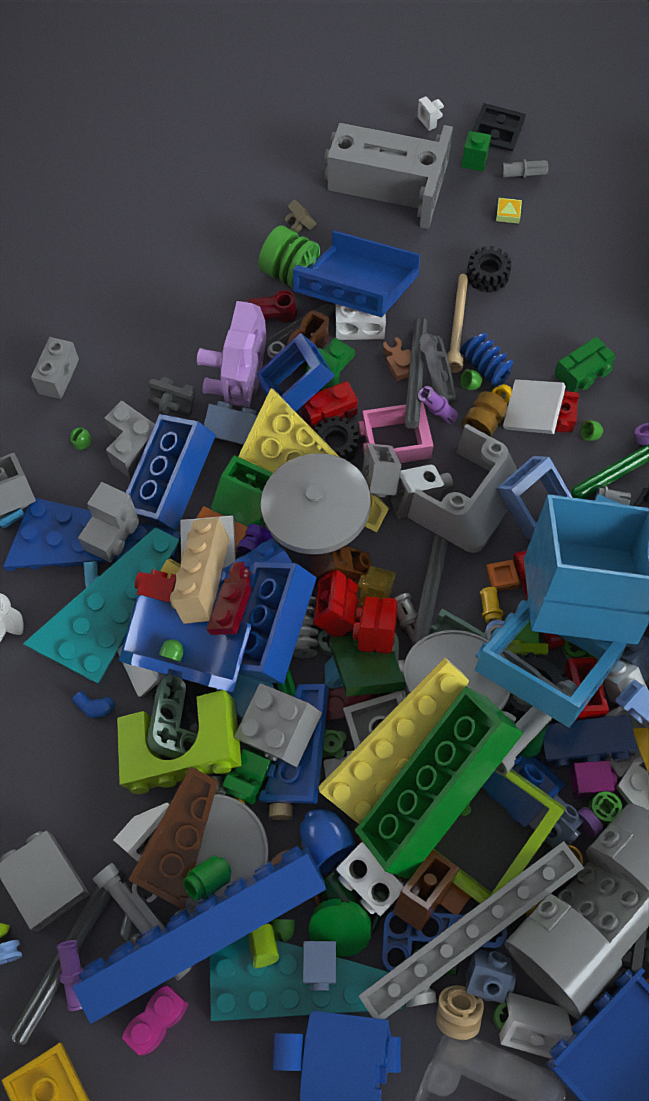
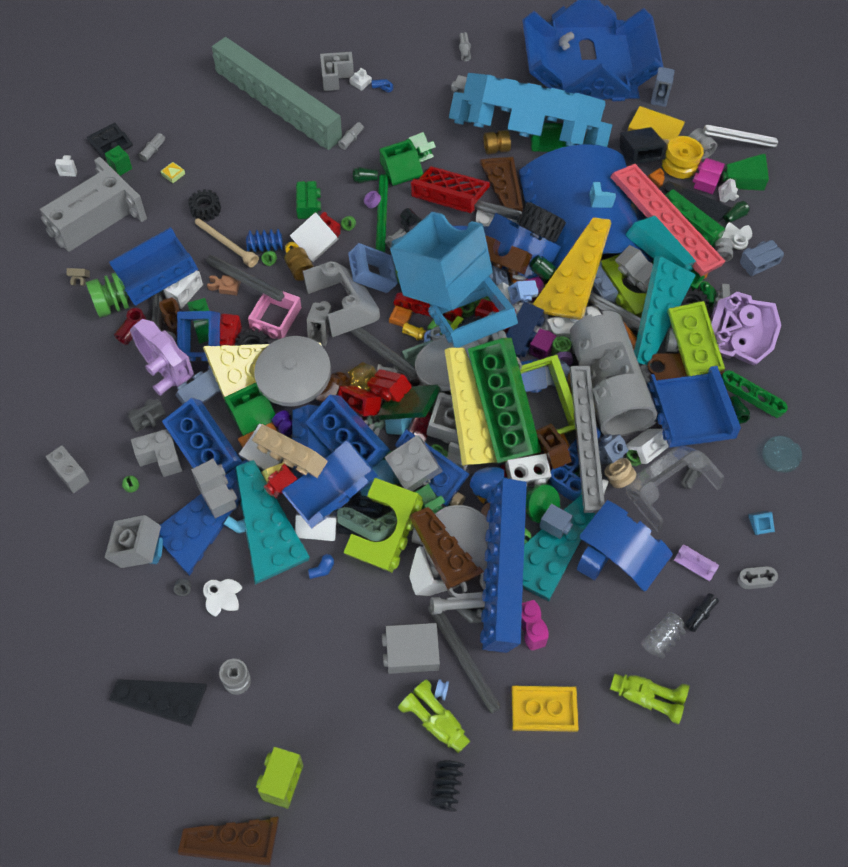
camera: 60 degrees left, 5 degrees down
medium lavender pin [56,940,85,1011] -> none
bright green hinge [159,639,184,662] -> none
green brick [183,855,231,901] -> none
dark red hinge [206,562,252,635] -> none
lime brick [248,923,279,969] -> none
light grey brick [361,443,402,497] -> none
medium lavender pin [418,386,458,424] -> none
flat silver hinge [419,333,457,404] -> none

